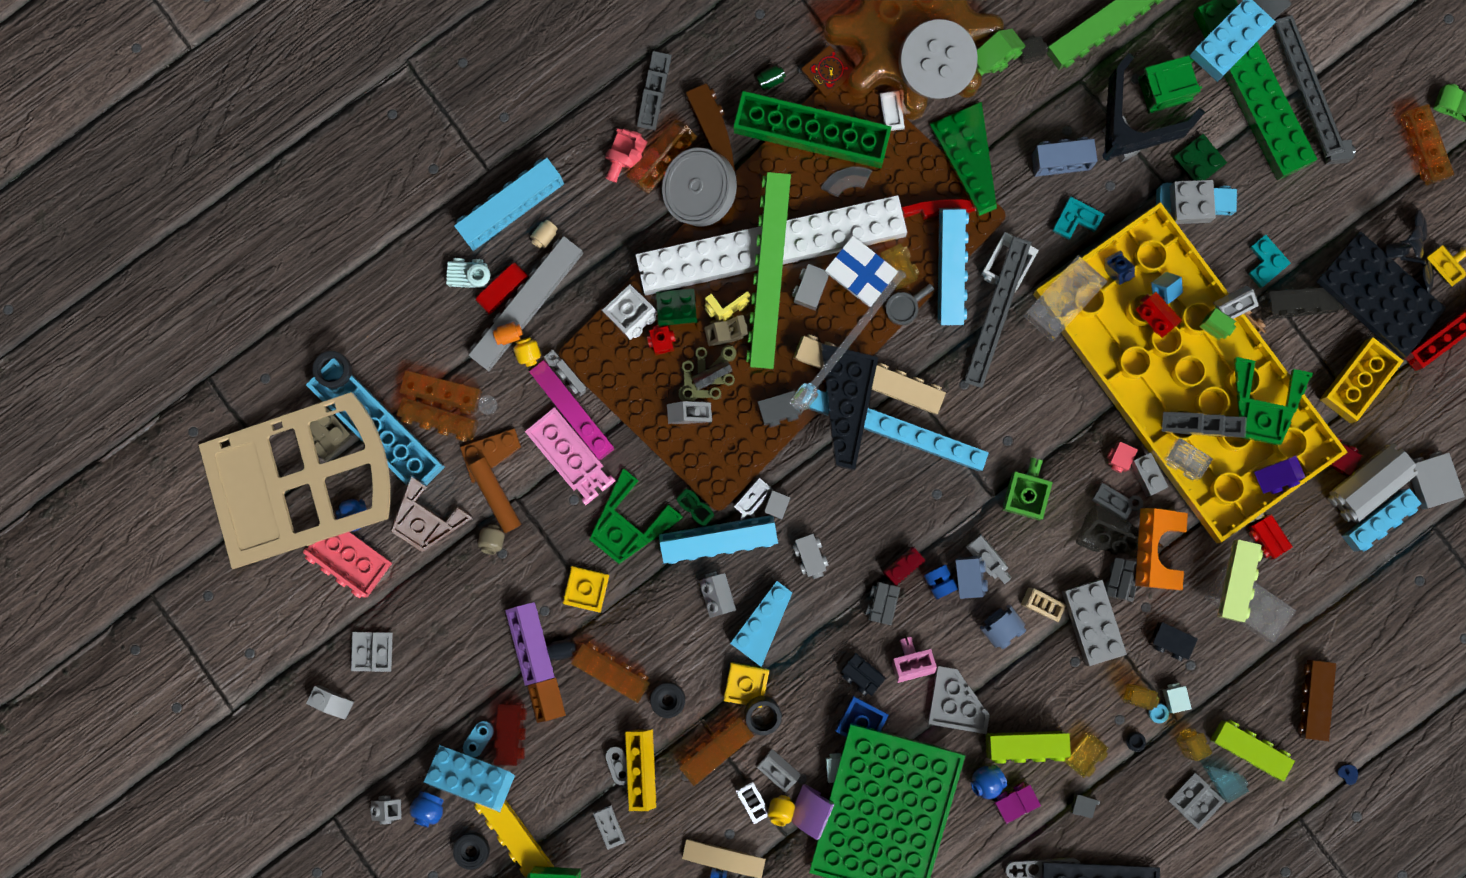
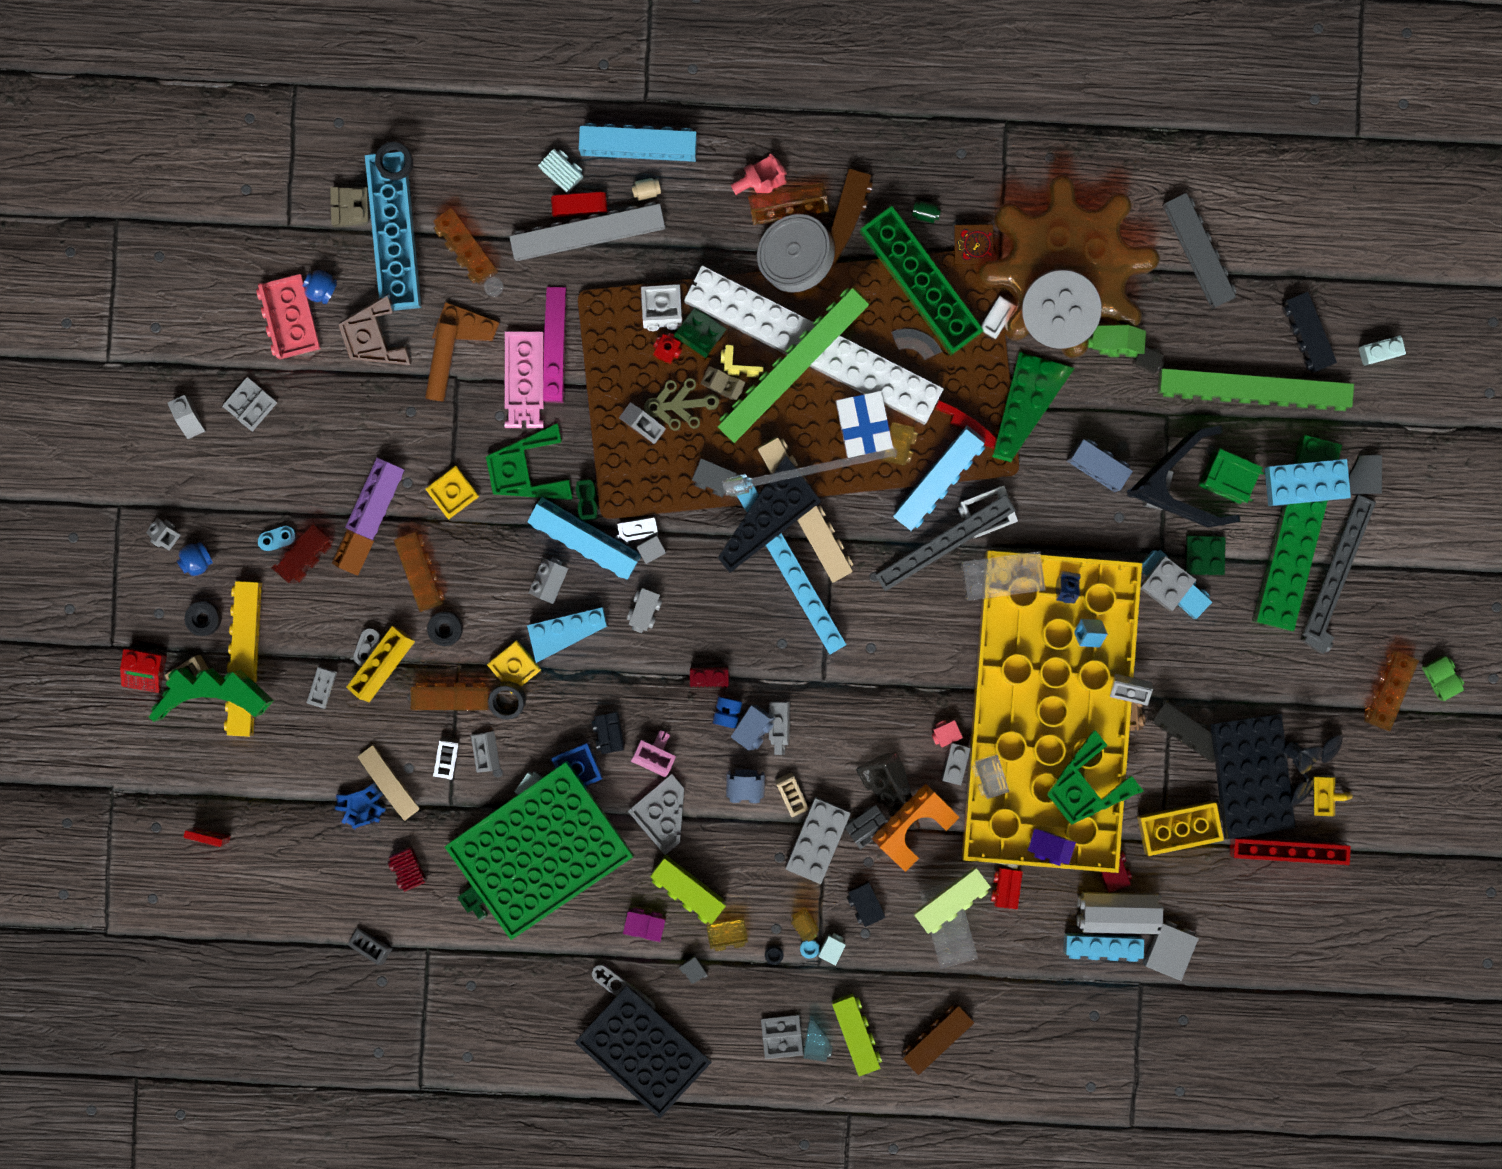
camera: 30 degrees right, 5 degrees up
tan door [199,392,390,569] -> none
clear orange brick [396,397,479,442] -> none
medium azure brick [424,745,515,812] -> none
light aqua piece [466,263,490,287] -> none
dark tan head [477,525,505,555] -> none
orange brick [493,321,523,345] -> none
yellow head [513,337,541,367] -> none
light grey hinge [544,350,586,397] -> none
black brick [547,638,577,661] -> none
dark grey slope [637,51,672,130] -> none
dark grey slope [691,360,732,390] -> none
yellow head [768,795,795,826] -> none
medium lavender slope [791,784,834,840] -> none
light grey brick [792,264,829,311] -> none
dark grey brick [865,582,900,625] -> none
dark grey piece [885,283,934,326] -> none
blue piece [971,764,1007,799] -> none
bright green brick [1002,458,1053,521] -> none
teal plate [1053,197,1104,240] -> none
dark grey hinge [1092,483,1143,520] -> none
red brick [1136,292,1182,338] -> none
dark grey slope [1162,412,1247,438] -> none
clear yellow brick [1177,728,1212,761] -> none
bright green brick [1199,307,1236,340] -> none
teal plate [1248,235,1291,289] -> none
dark blue piece [1337,765,1358,785] -> none

